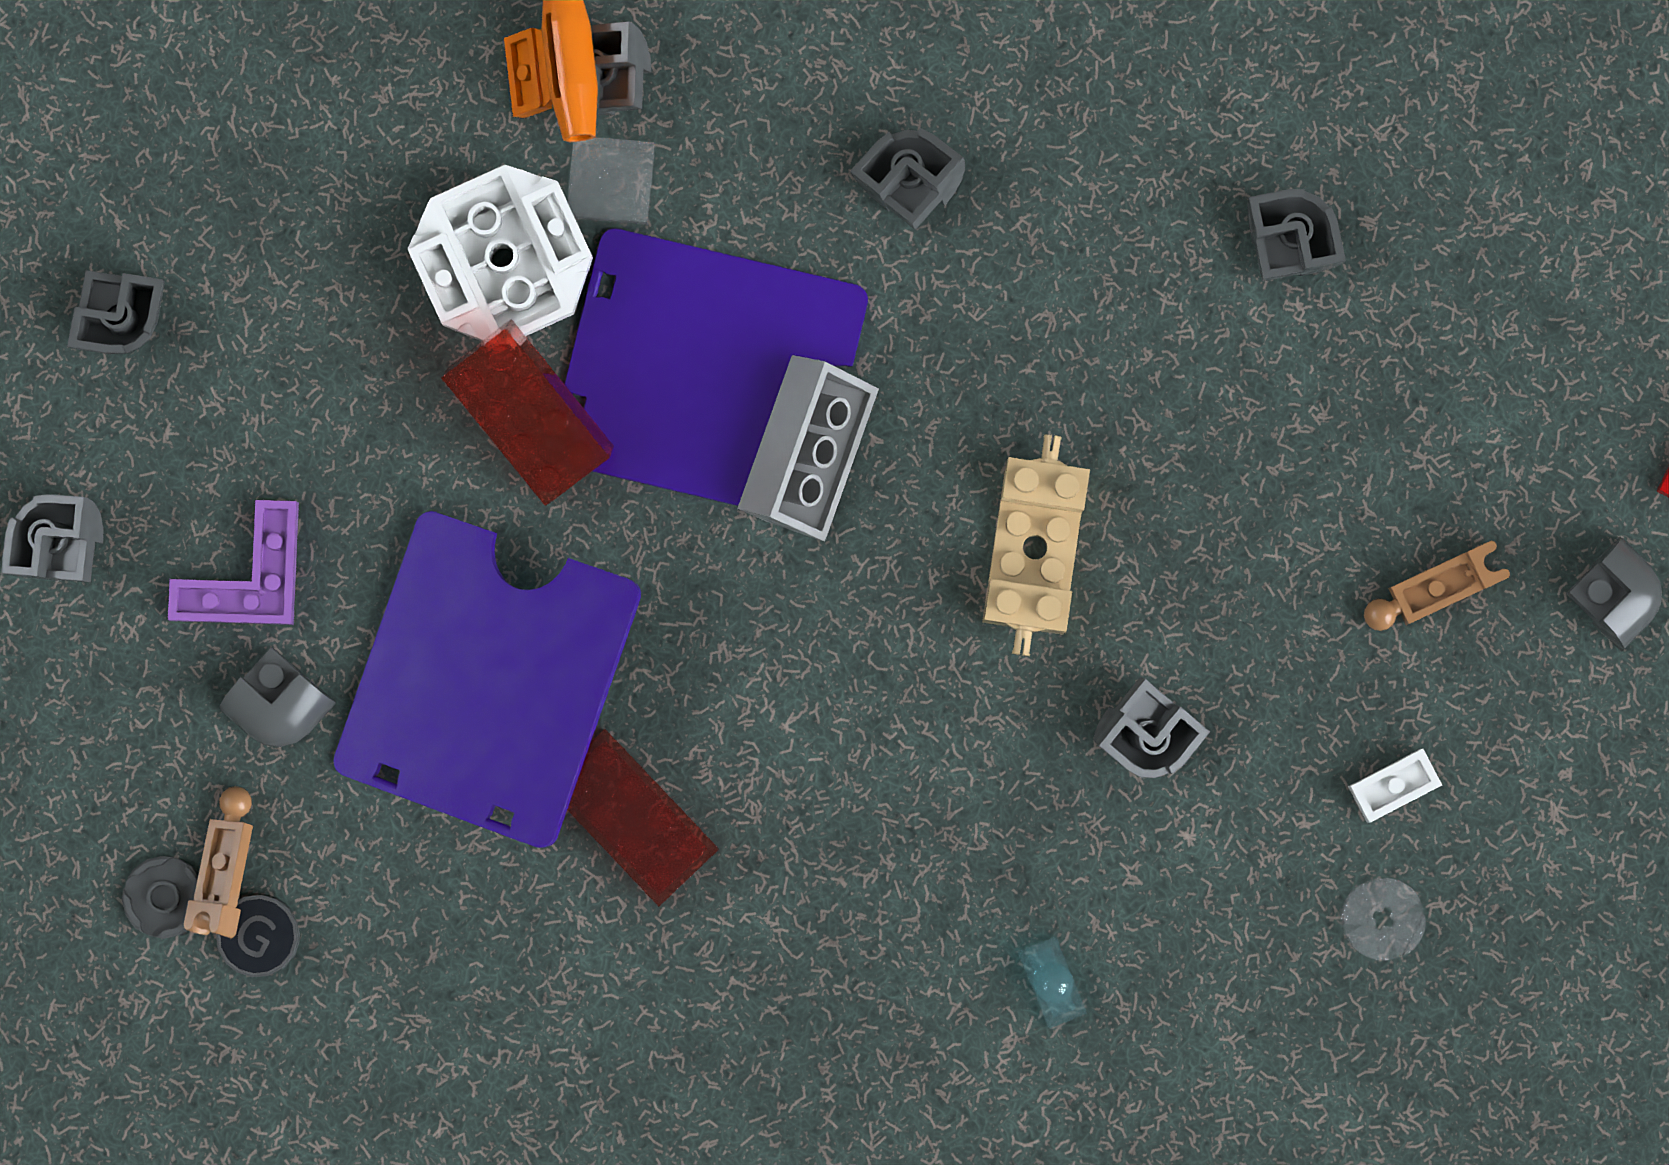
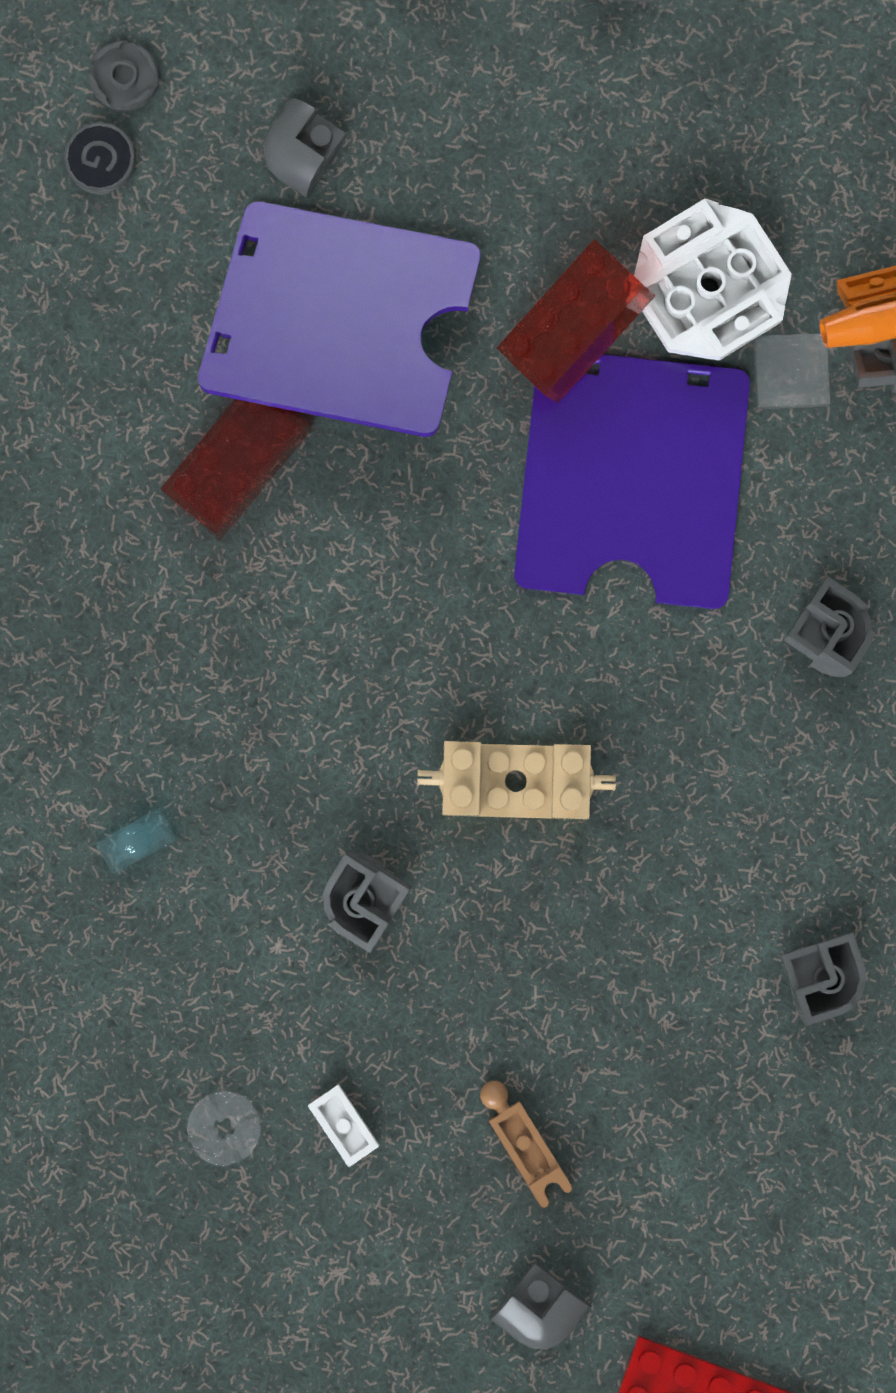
camera: 90 degrees right, 0 degrees up
medium lavender plate [168,500,299,625] -> none
medium nougat plate [184,786,253,938] -> none
light grey slope [737,355,879,542] -> none

